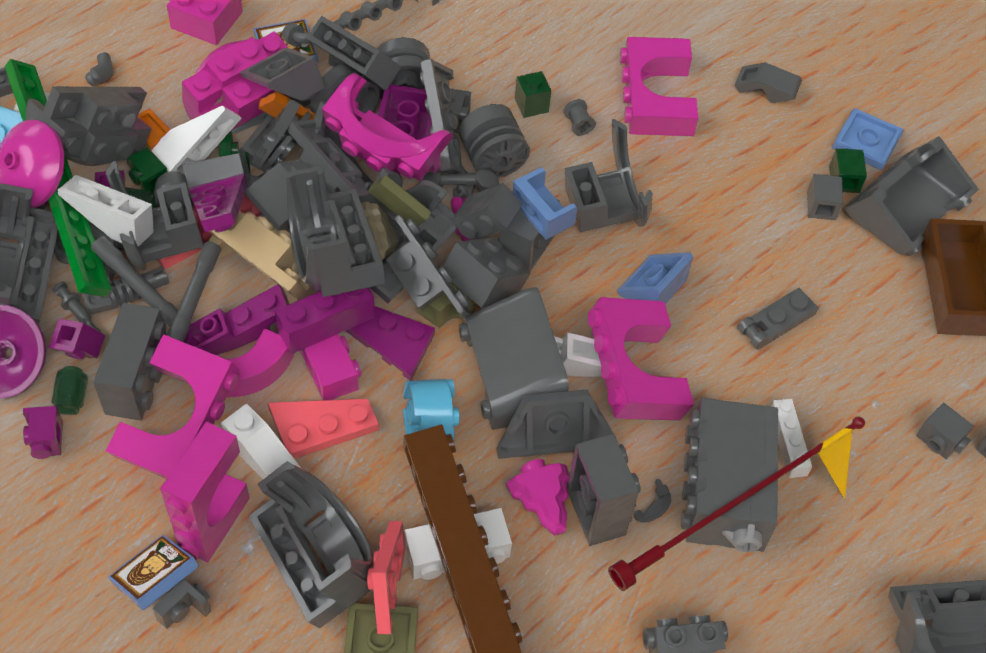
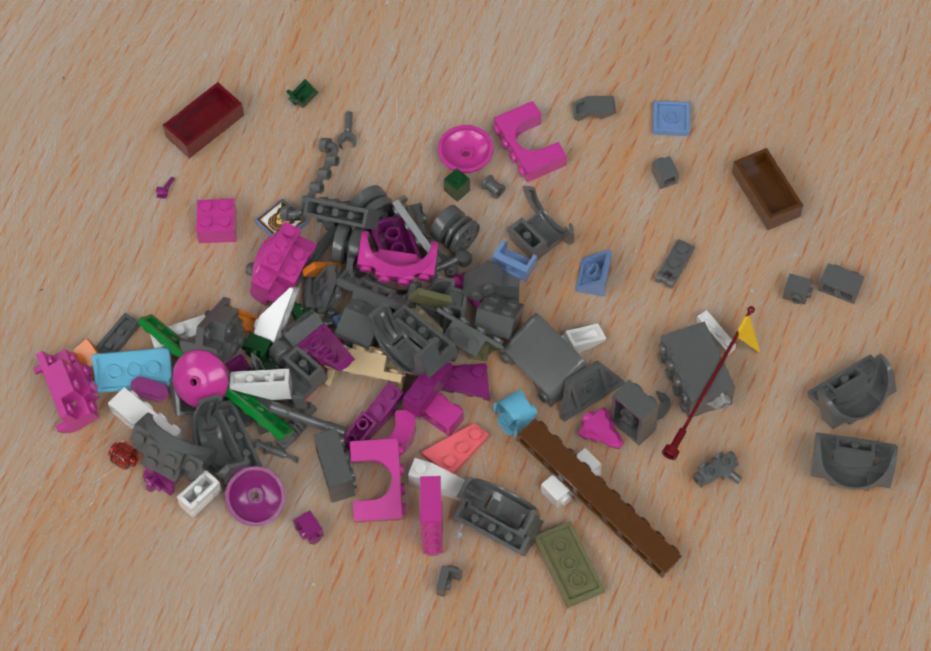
camera: 20 degrees left, 5 degrees up
magenta brick [48,318,106,360] -> none
clear green brick [51,366,88,415] -> none
dark grey arm [85,52,113,86] -> none
tile [108,535,199,610] -> none
dark grey piece [166,242,221,342] -> none
dark grey slope [240,47,325,101] -> none
coral wing [367,521,405,634] -> none
dark pink arch [588,297,694,421] -> none
dark green brick [829,148,867,193] -> none
dark grey windscreen [843,136,979,256] -> none
none -> dark pink dish [438,125,493,173]

